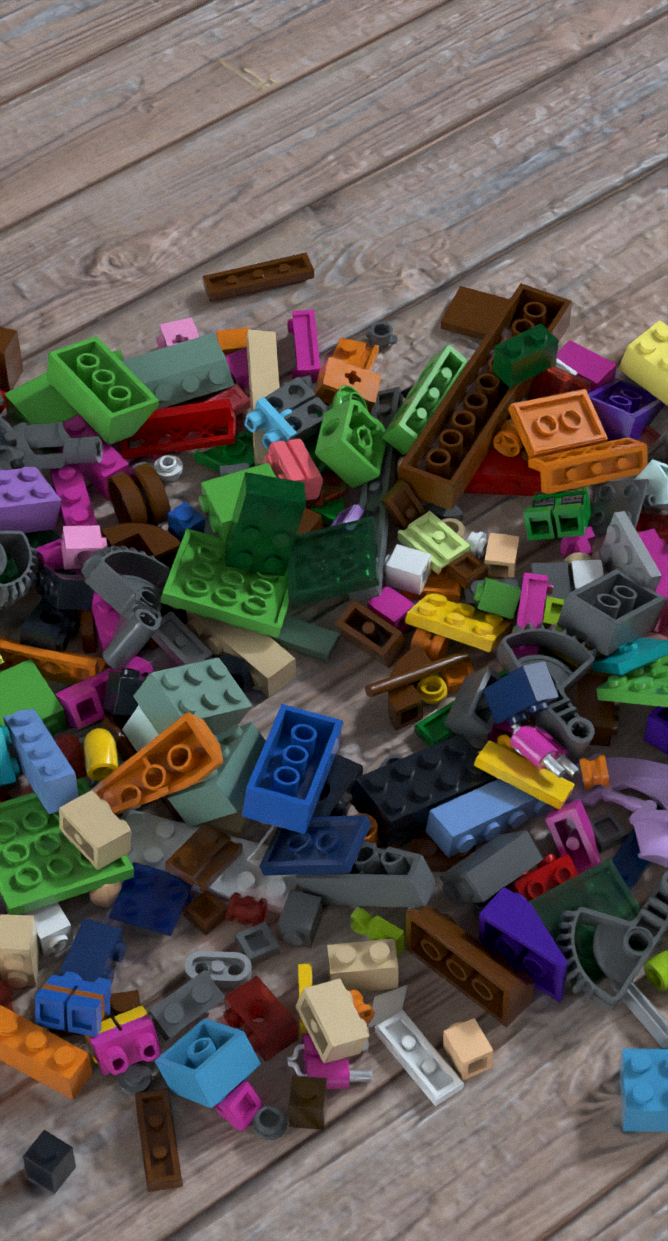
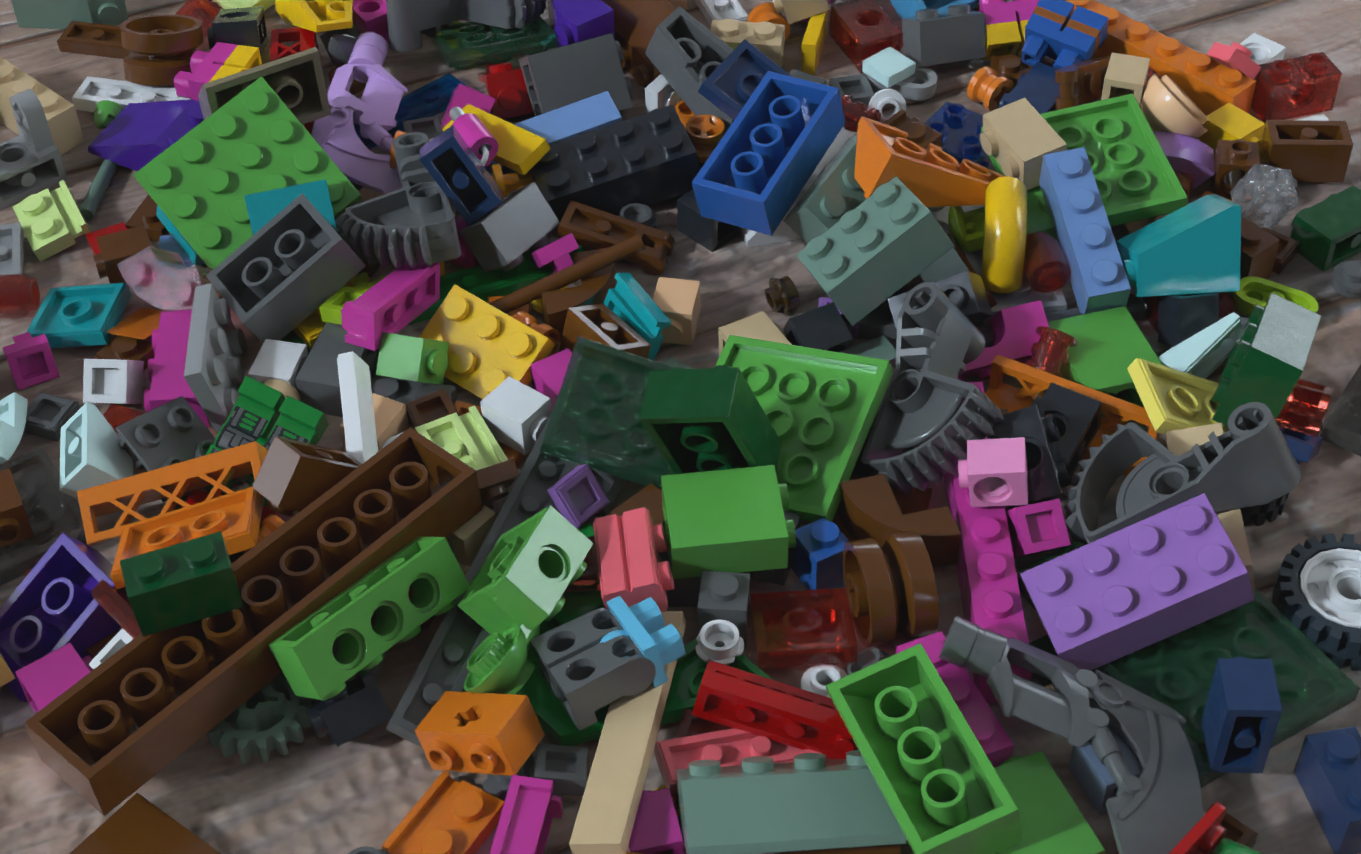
camera: 165 degrees left, 5 degrees down
none -> reddish brown brick [252,436,362,516]
none -> white tile [337,351,378,464]
none -> dark pink tile [530,233,579,273]
none -> reddish brown plate [556,200,675,276]
none -> teal plate [603,272,671,372]
none -> light nougat brick [653,277,701,346]
none -> white plate [696,619,744,665]
none -> clear red plate [750,588,858,669]
none -> dark brown plate [765,276,800,316]
none -> light aqua tile [862,47,916,88]
none -> white plate [868,89,907,123]
none -> orange wheel [967,66,1015,111]
none -> clear red bush [1025,326,1078,378]
none -> reddish brown plate [1055,55,1111,110]

